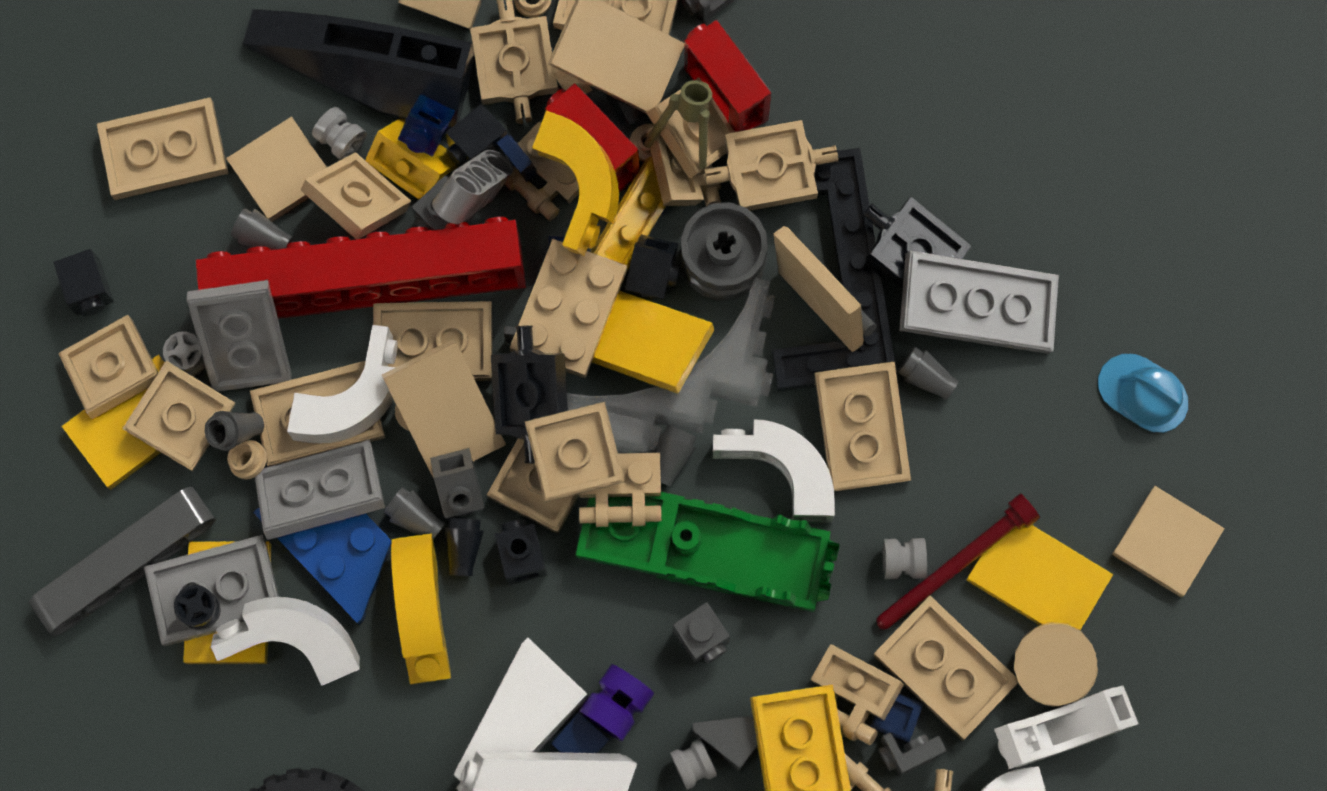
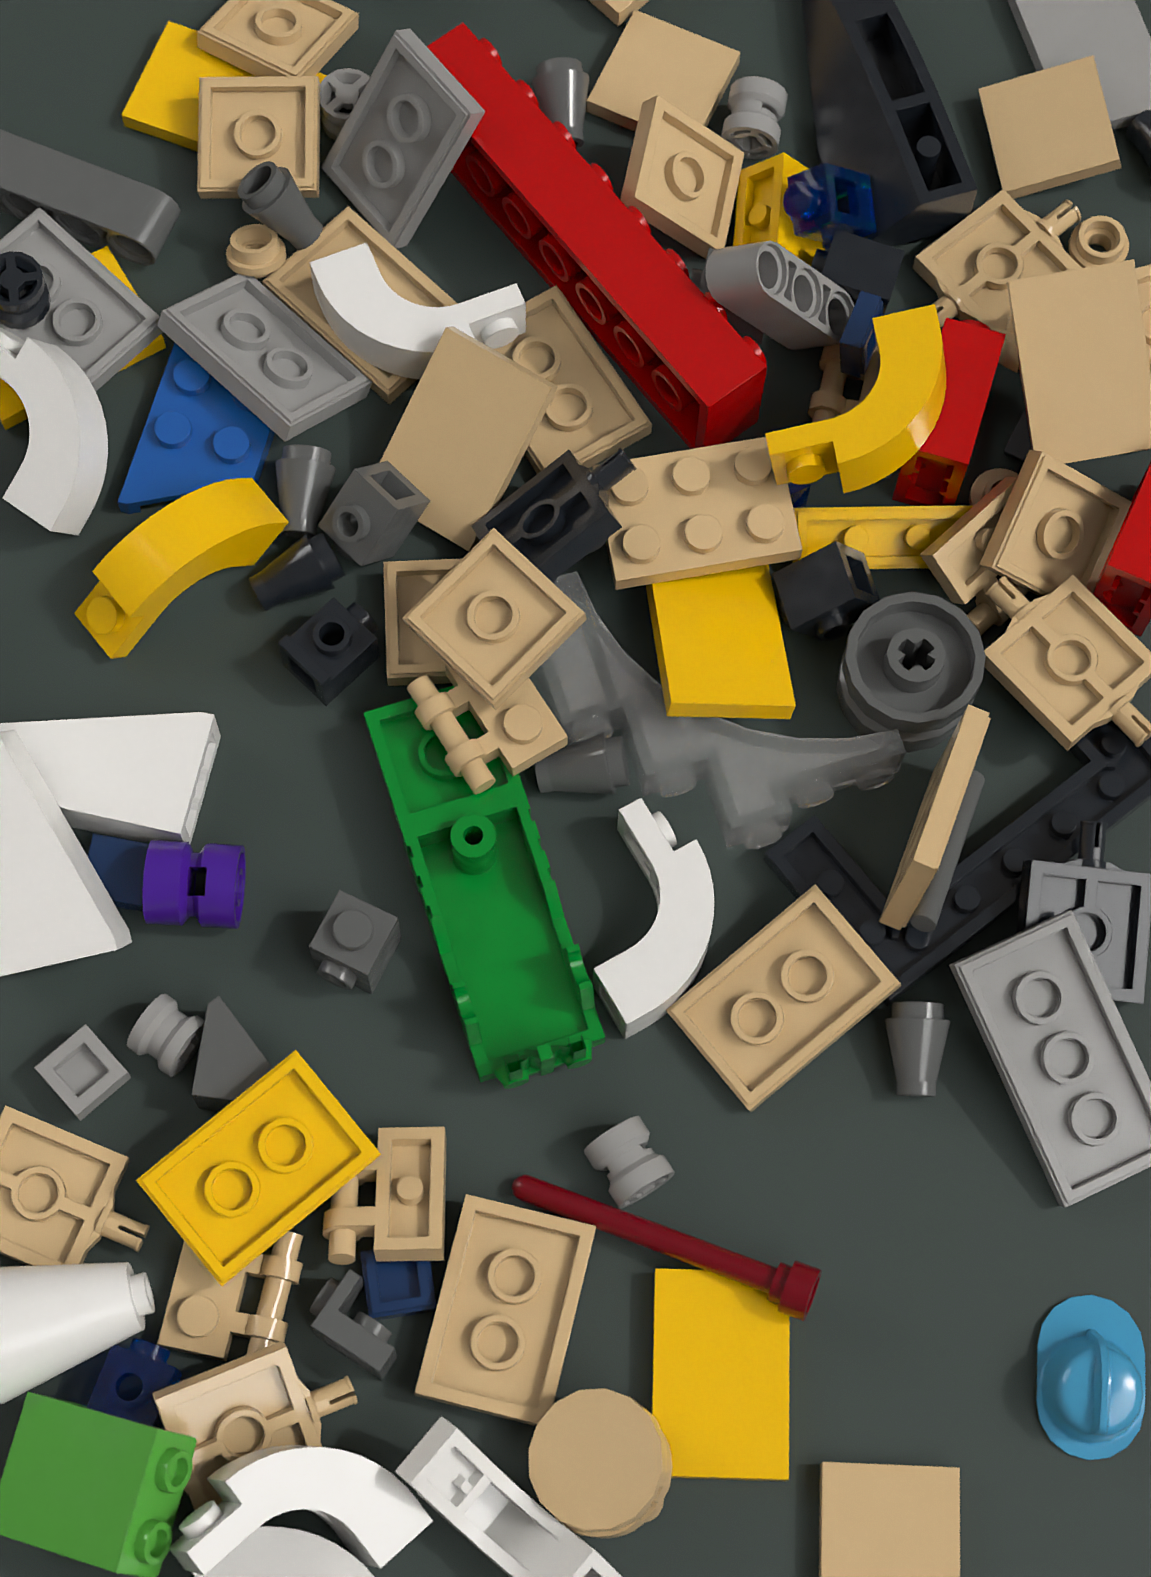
camera: 55 degrees right, 5 degrees down
olive plant [644,80,712,169] -> none

